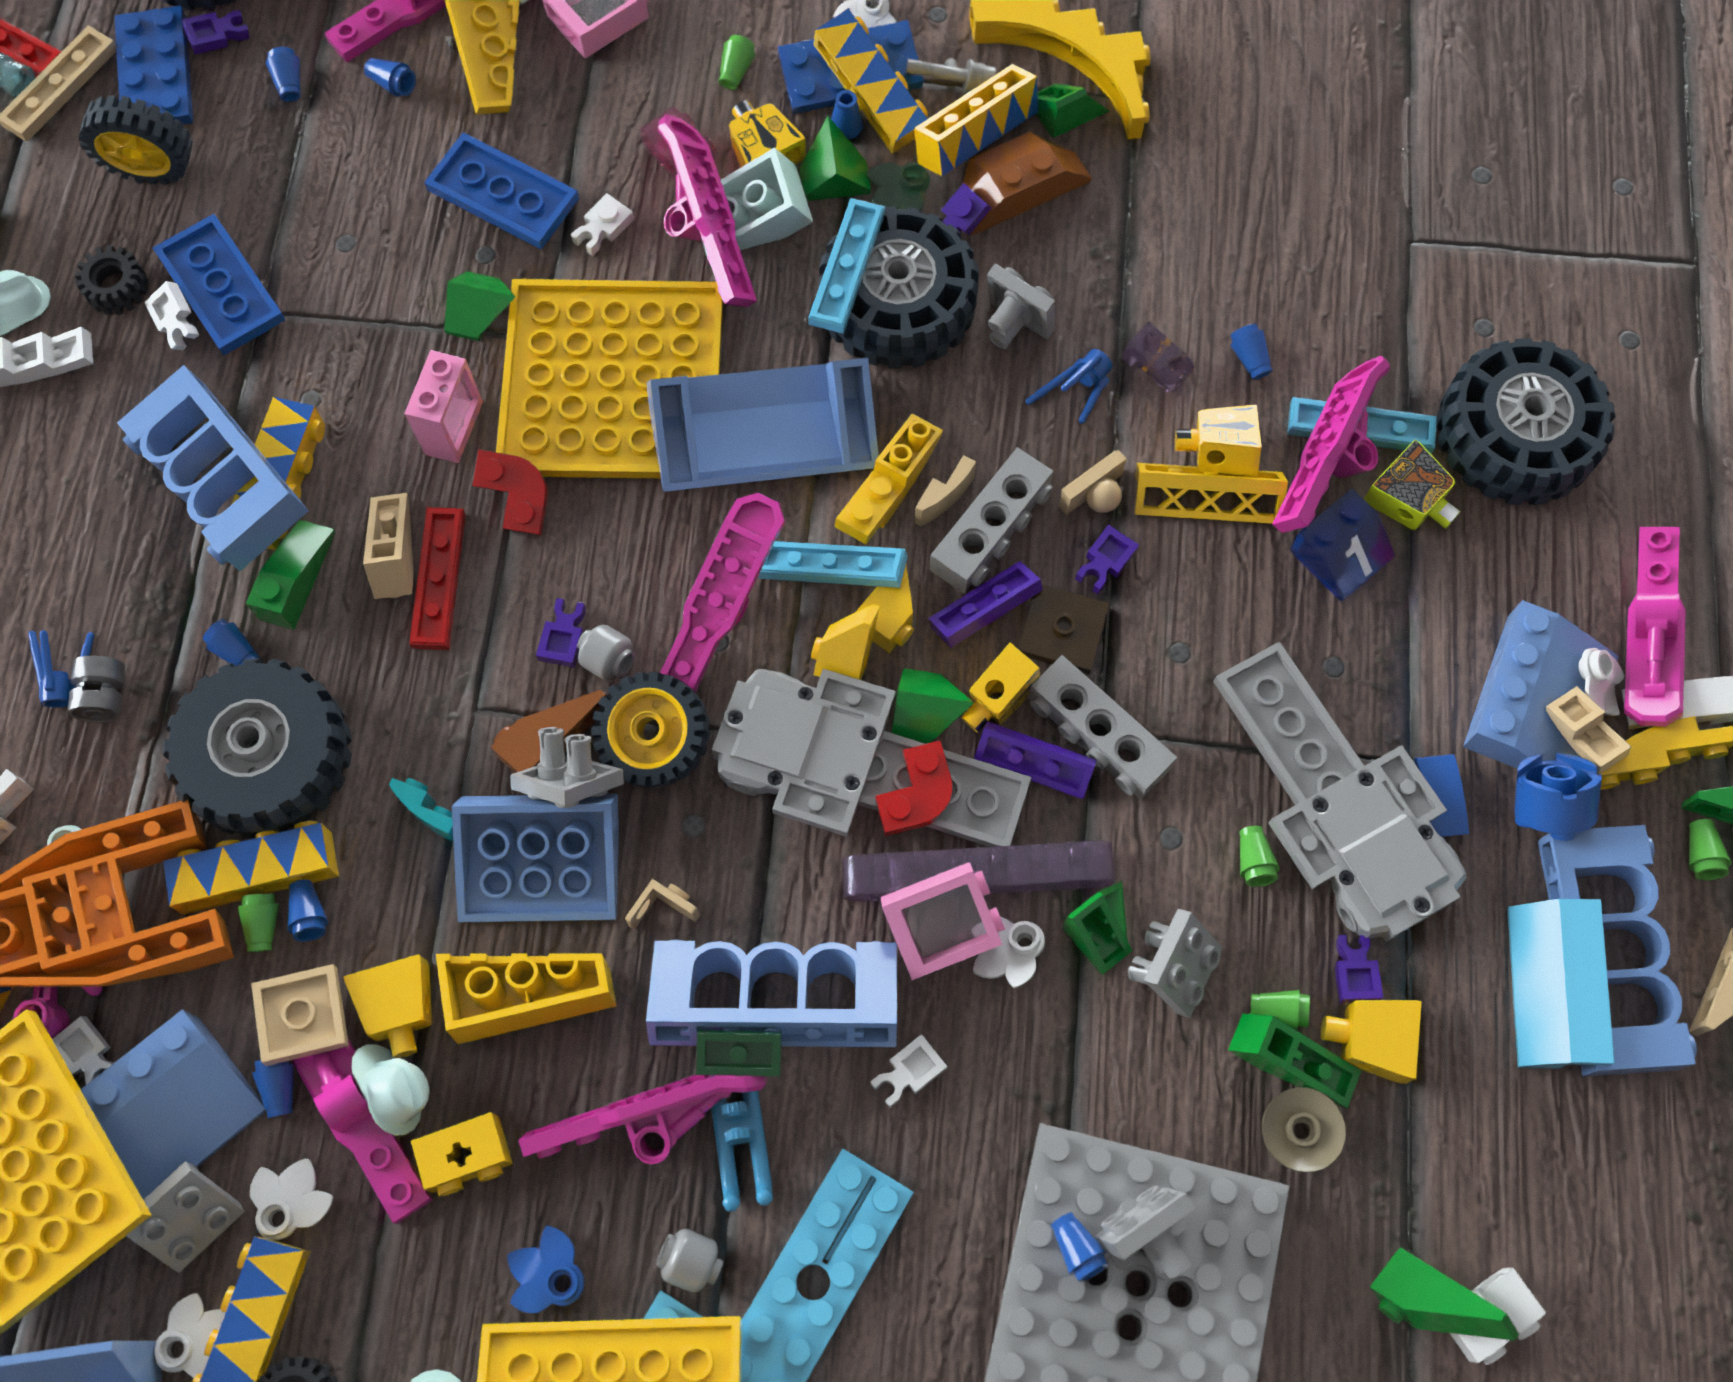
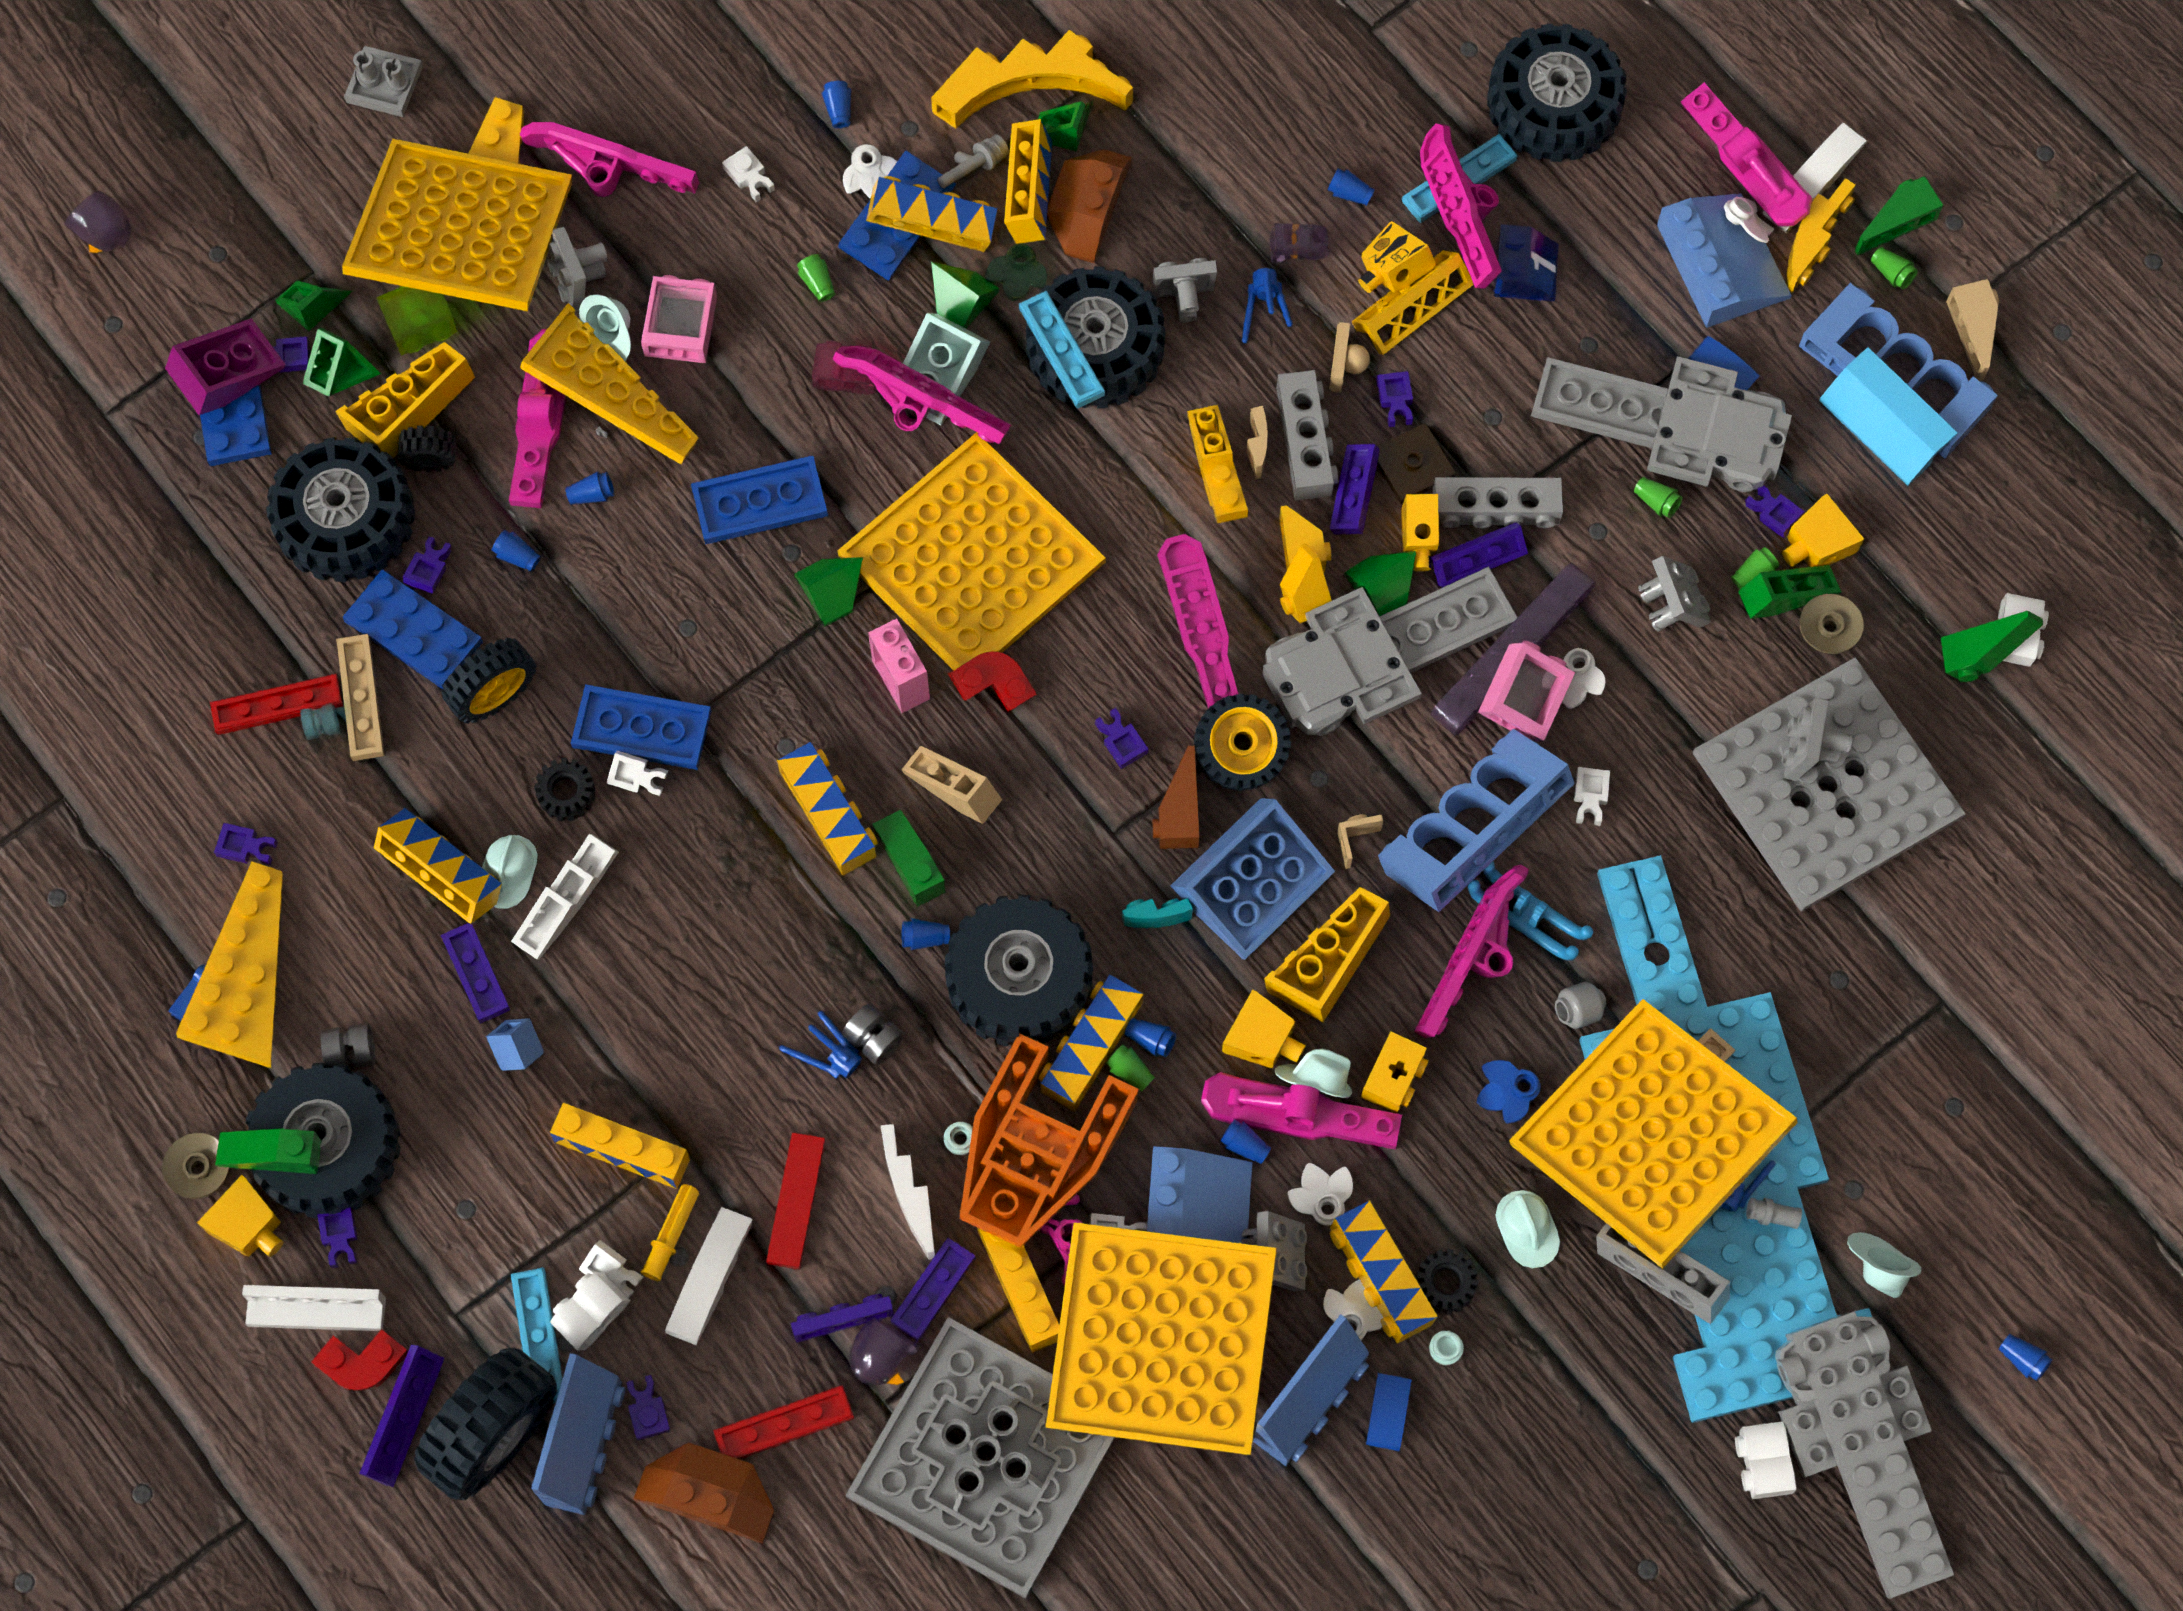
camera: 45 degrees left, 0 degrees up
medium blue fence [117,365,309,571] -> none
tan plate [251,964,349,1066] -> none
red tile [409,507,466,650] -> none
light grey plate [510,727,624,808] -> none
white plate [571,193,634,256] -> none
light grey head [577,625,635,681] -> none
medium blue slope [646,358,879,492] -> none
dark green plate [696,1030,782,1076] -> none
yellow torso [729,100,806,167] -> none
medium azure tile [758,541,908,588] -> none
blue cone [831,90,864,140] -> none
red plate [875,740,952,836] -> none
dark purple plate [941,183,992,235] -> none
blue cone [1051,1212,1109,1283] -> none
green slope [1062,881,1133,975] -> none
torso [1363,439,1461,530] -> none
blue brick [1514,753,1602,841] -> none
tan slope [1546,686,1631,775] -> none

